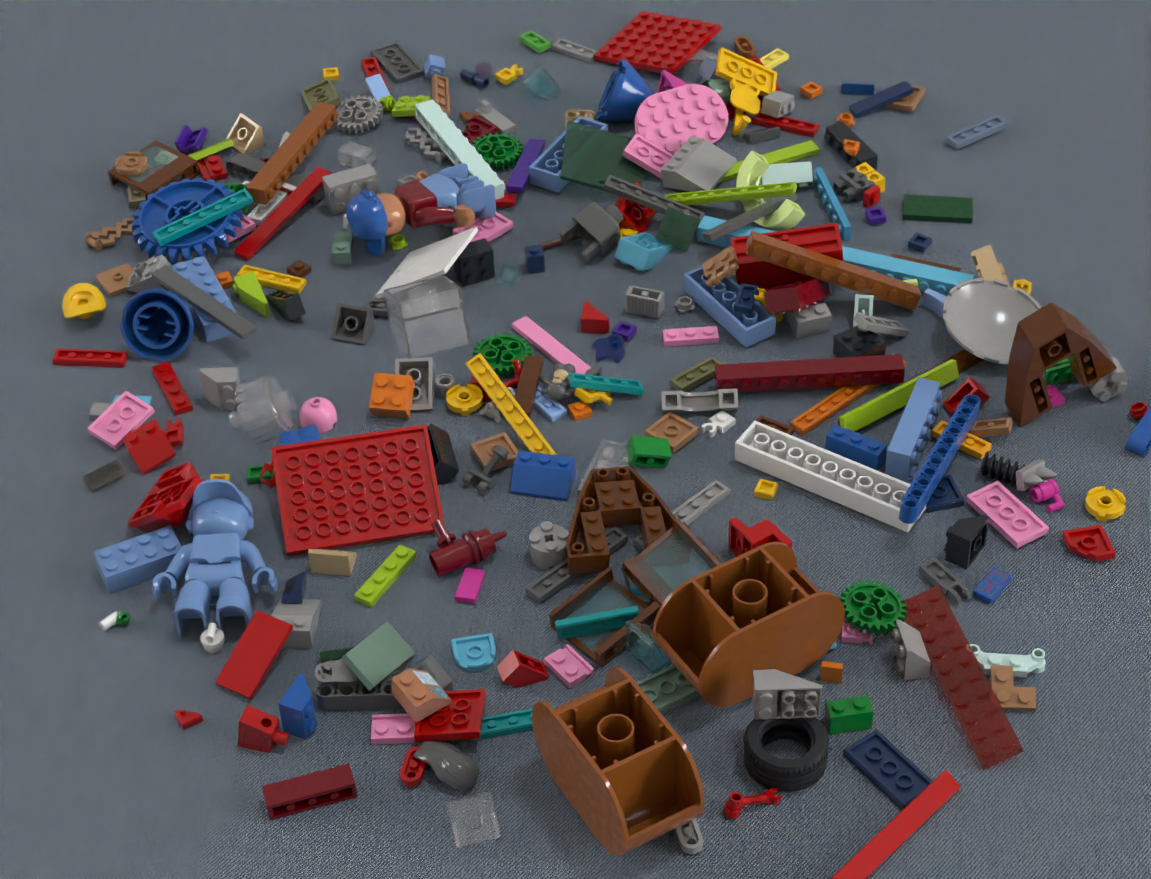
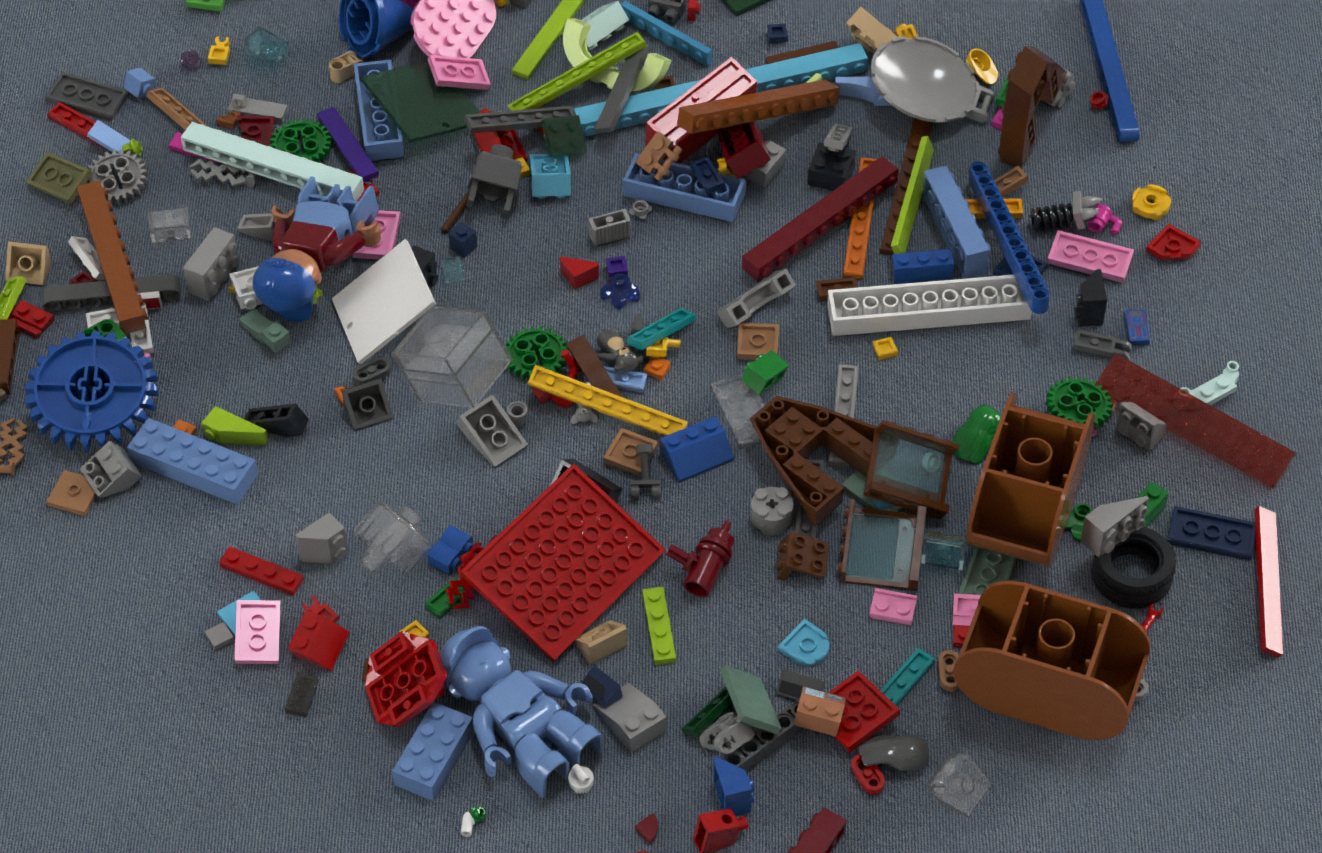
camera: 40 degrees left, 10 degrees up
red tile [52,348,129,368] -> none
yellow hat [62,283,106,319] -> none
blue cone [120,289,194,361] -> none
dark grey tile [151,265,257,340] -> none
teal tile [152,188,254,246] -> none
red tile [215,610,294,700] -> none
red tile [234,167,332,261] -> none
yellow tile [236,265,307,294] -> none
reddish brown plate [287,259,312,278] -> none
bright pink cylinder [299,397,337,433] -> none
yellow tile [322,67,340,81] -> none
orange brick [369,372,415,419] -> none
bright pink plate [371,713,416,745] -> none
lime plate [391,95,431,117] -> none
yellow plate [446,384,484,417] -> none
dark pink tile [455,567,485,604] -> none
dark blue pin [460,69,490,88] -> none
red slope [497,650,549,688] -> none
bright pink tile [512,316,591,374] -> none
teal tile [555,606,639,639] -> none
light grey slope [661,137,737,192] -> none
bright pink plate [663,326,719,347] -> none
olive plate [670,356,723,392] -> none
white plate [702,410,736,438] -> none
red bracket [728,517,792,557] -> none
orange tile [820,661,843,683] -> none
light aqua slope [853,294,874,327] -> none
dark purple plate [865,207,887,225] -> none
red slope [943,377,990,416] -> none
medium nougat plate [990,665,1036,711] -> none
none -> dark red tile [635,813,658,844]
none -> reddish brown bracket [775,531,829,581]

